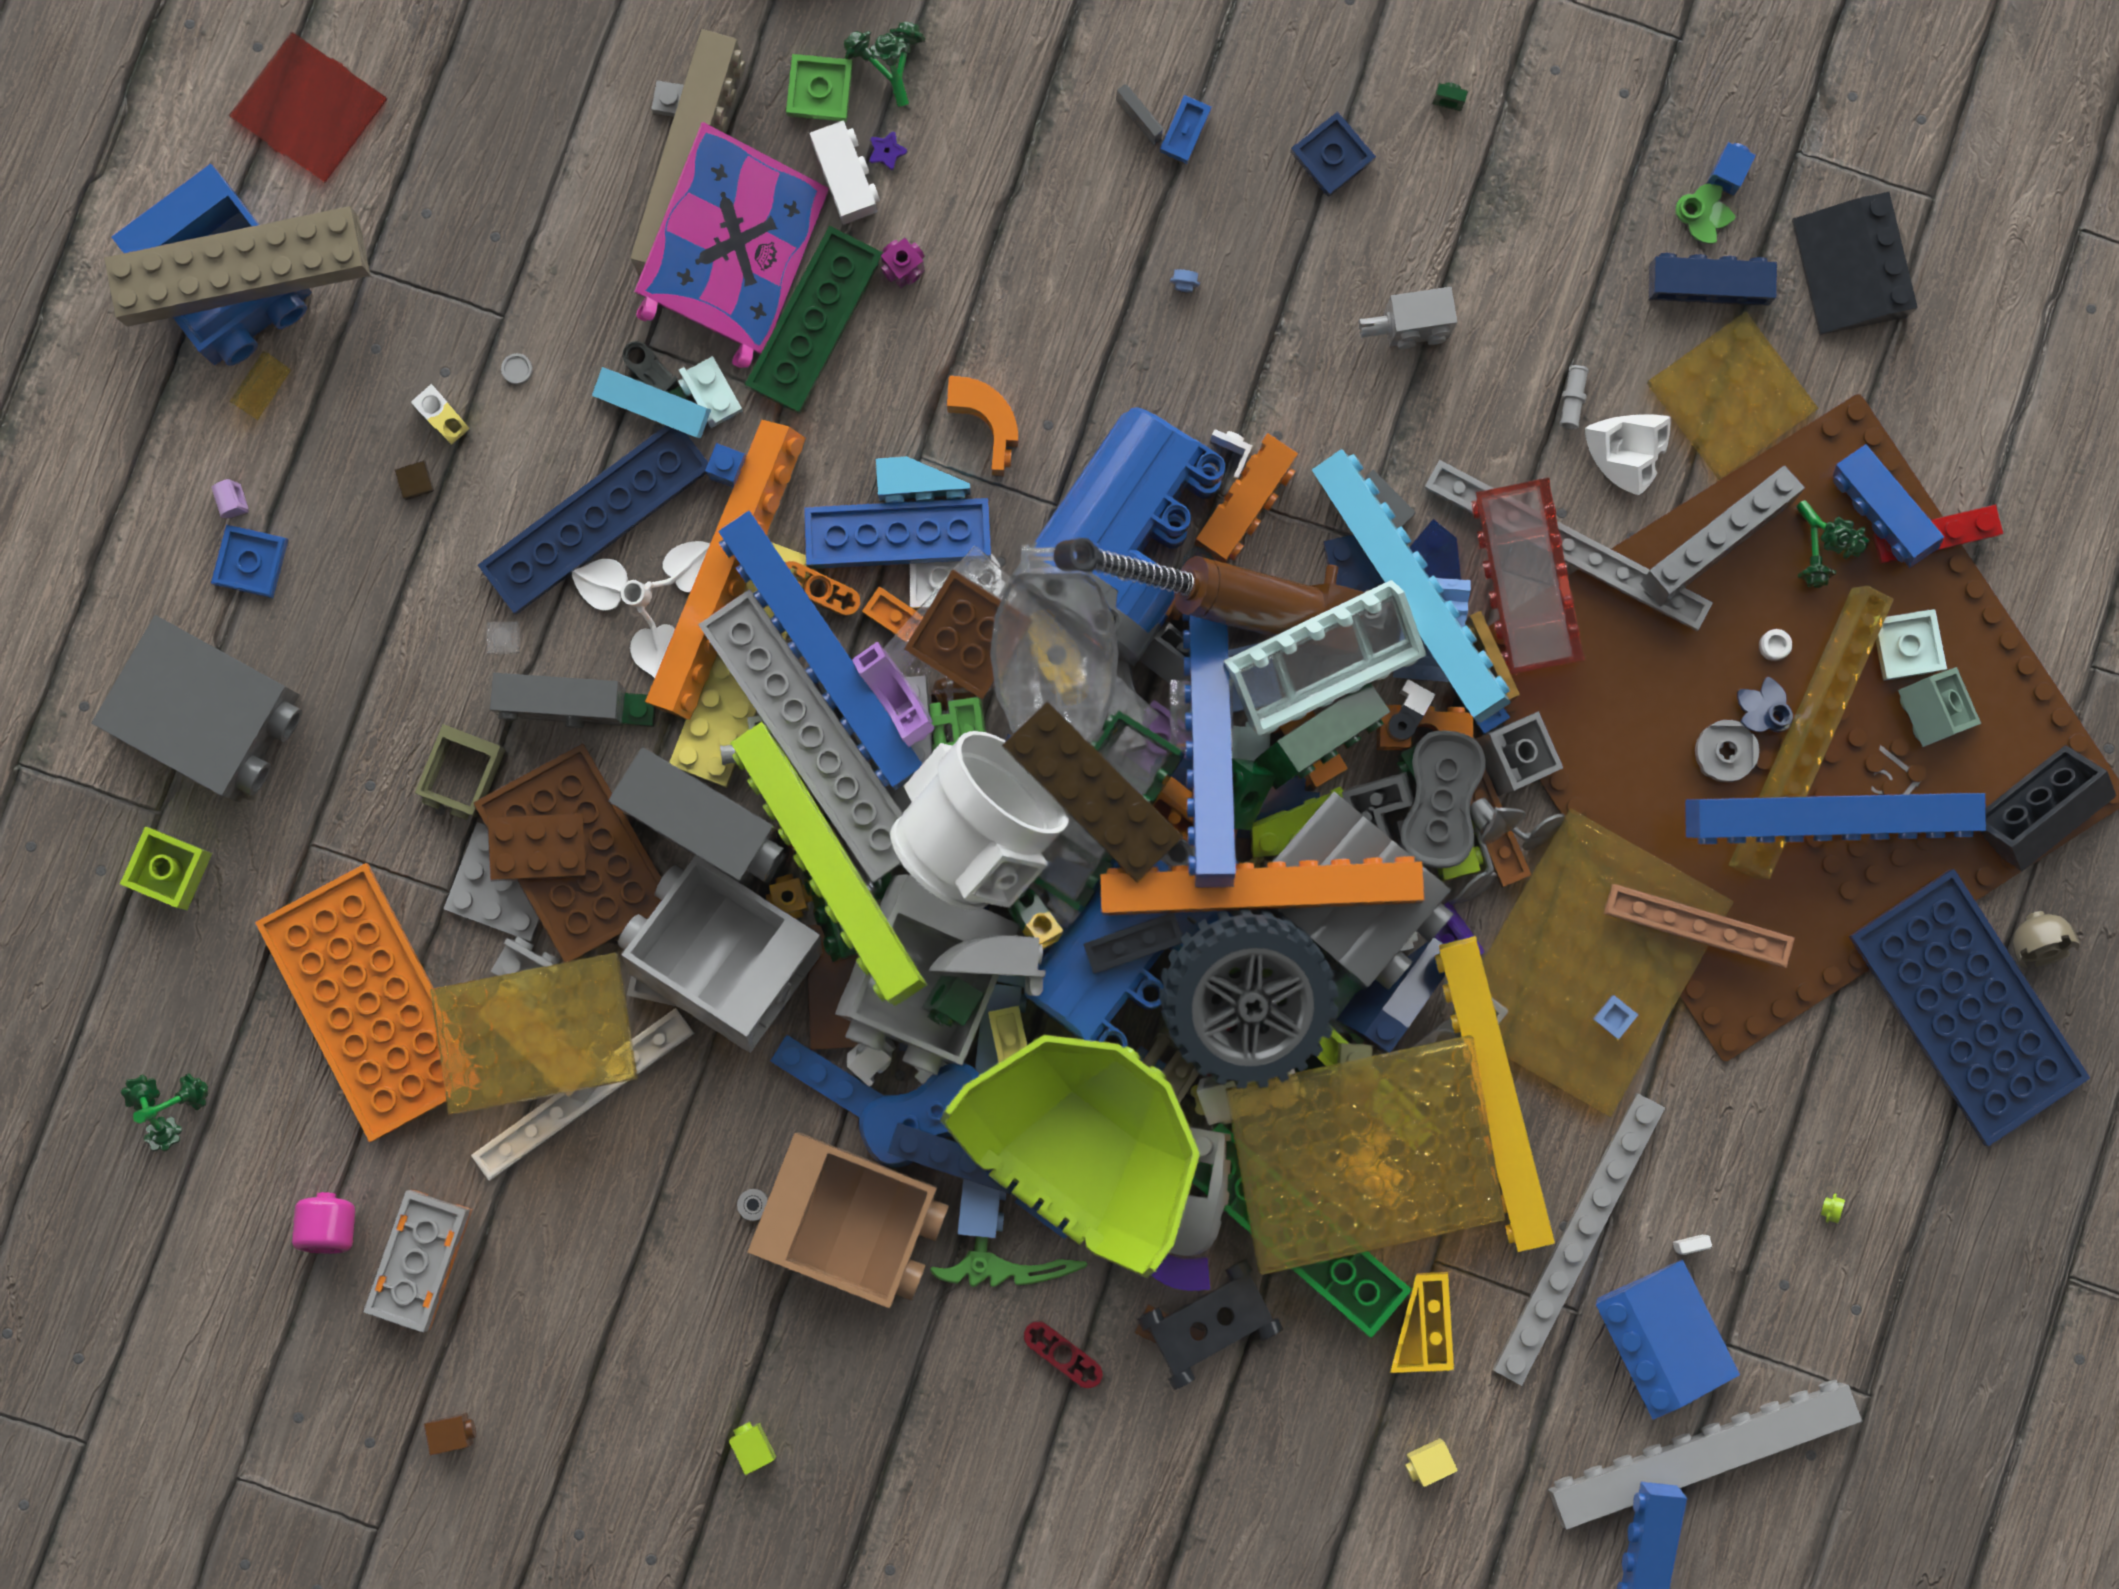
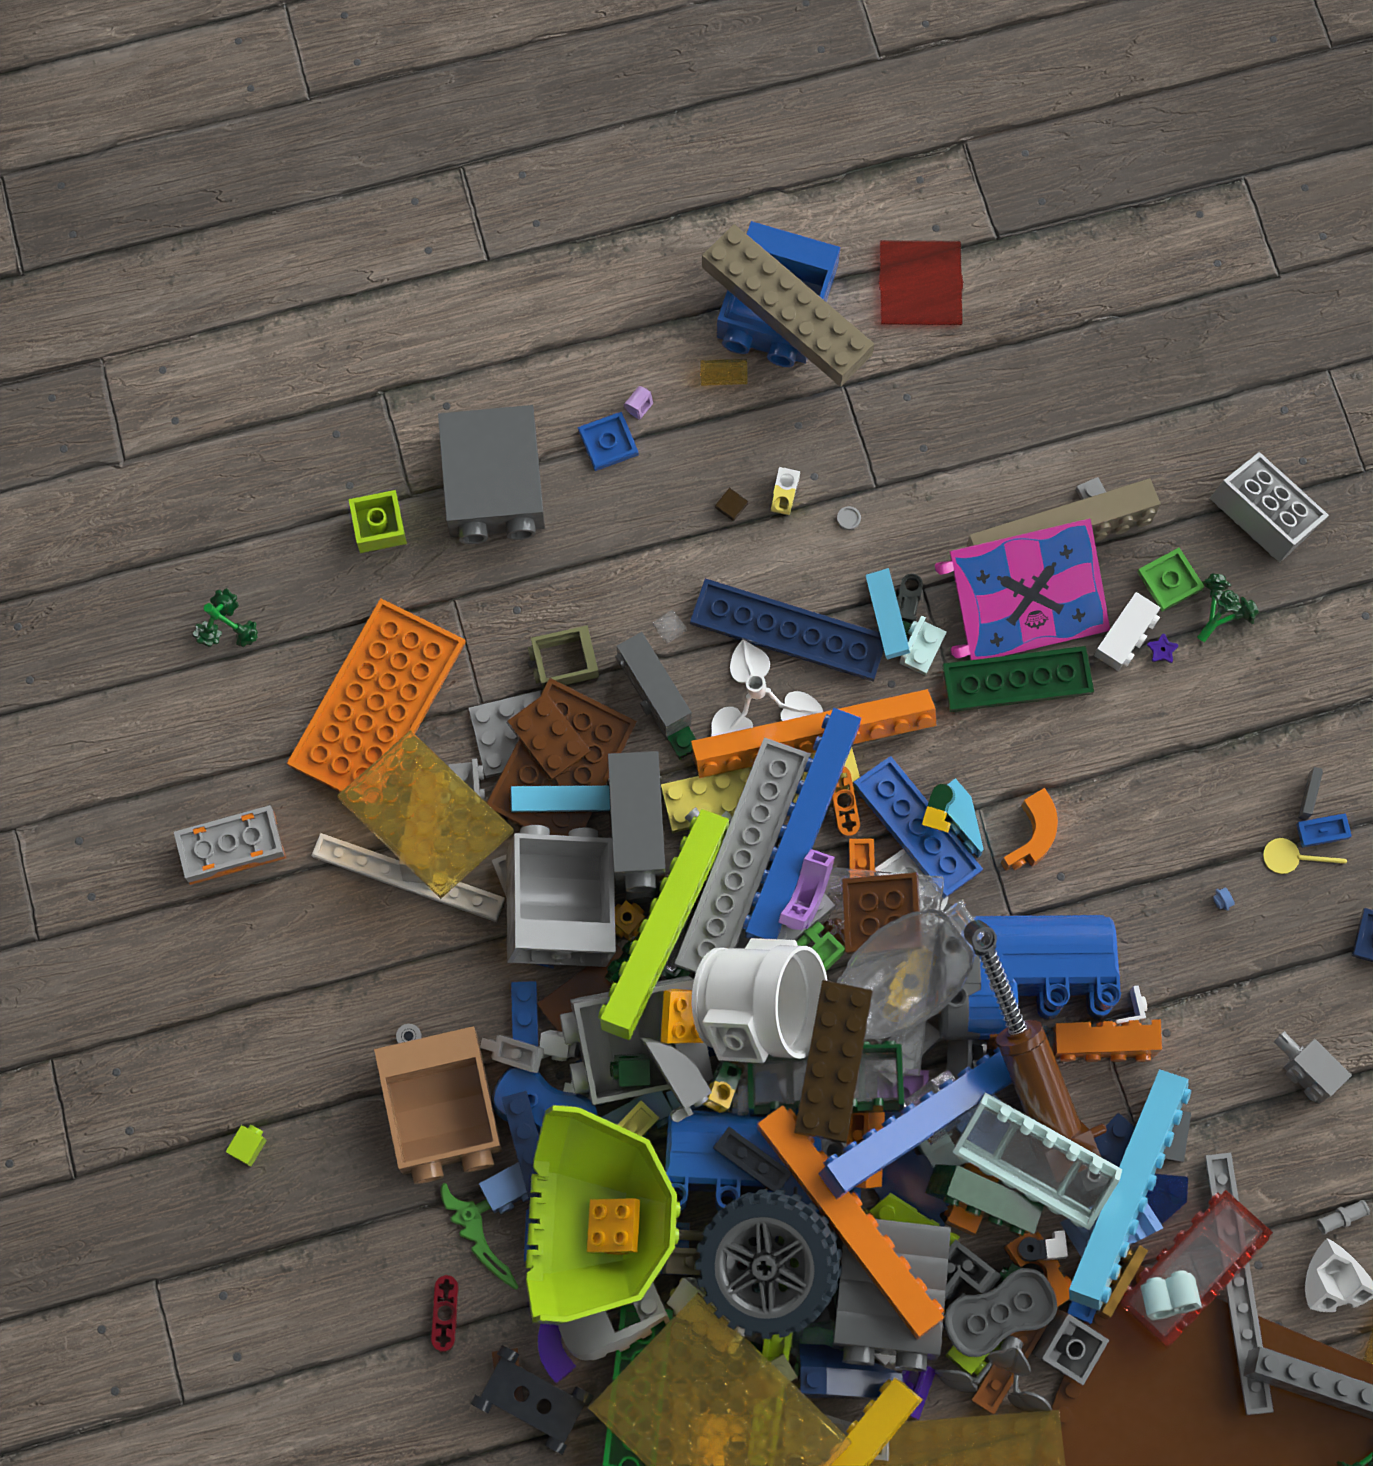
camera: 60 degrees right, 10 degrees down
dark pink head [292,1192,355,1254] -> none
reddish brown brick [424,1413,476,1455] -> none
blue brick [705,443,746,488] -> none
magenta brick [880,238,925,289] -> none
dark green brick [1232,758,1276,830] -> none
none -> light grey hinge [480,1035,544,1073]
none -> medium azure tile [510,786,610,812]
none -> light orange plate [587,1198,640,1255]
none -> light orange plate [661,989,704,1043]
none -> leg [922,784,955,833]
none -> light aqua brick [1140,1271,1202,1320]
none -> light yellow piece [1263,838,1347,874]

